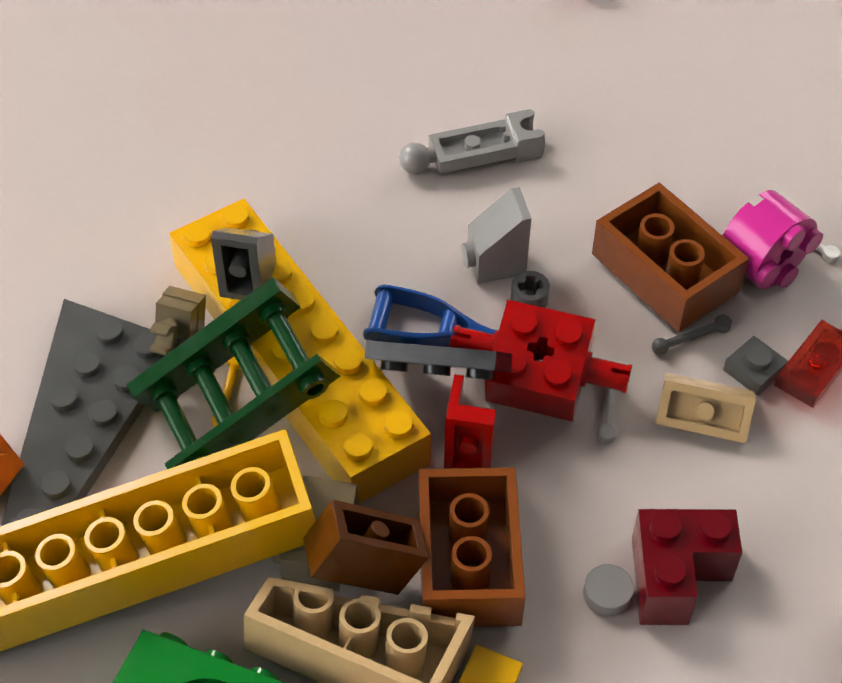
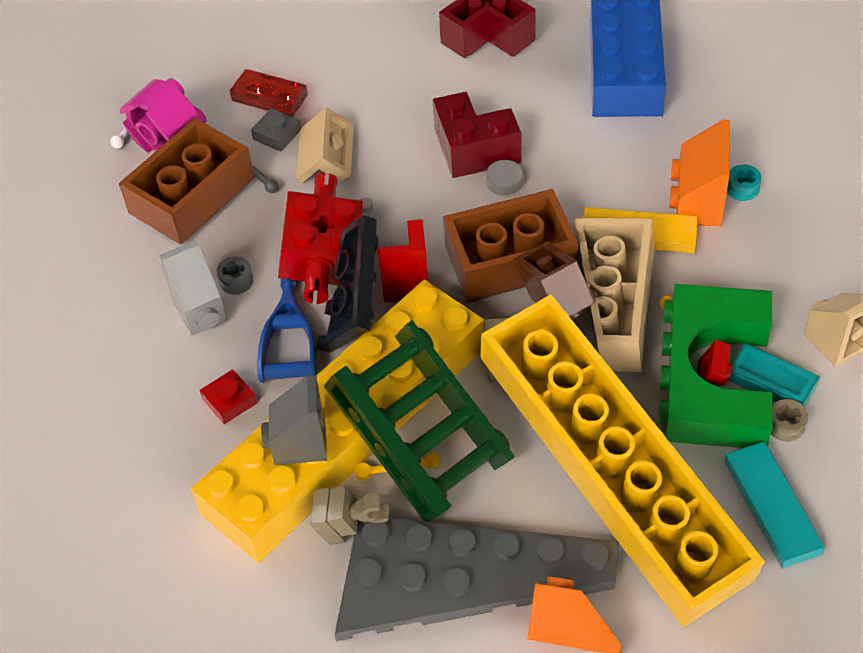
camera: 100 degrees left, 0 degrees up
light grey plate [399,109,545,174] -> none
none -> red plate [199,369,257,425]

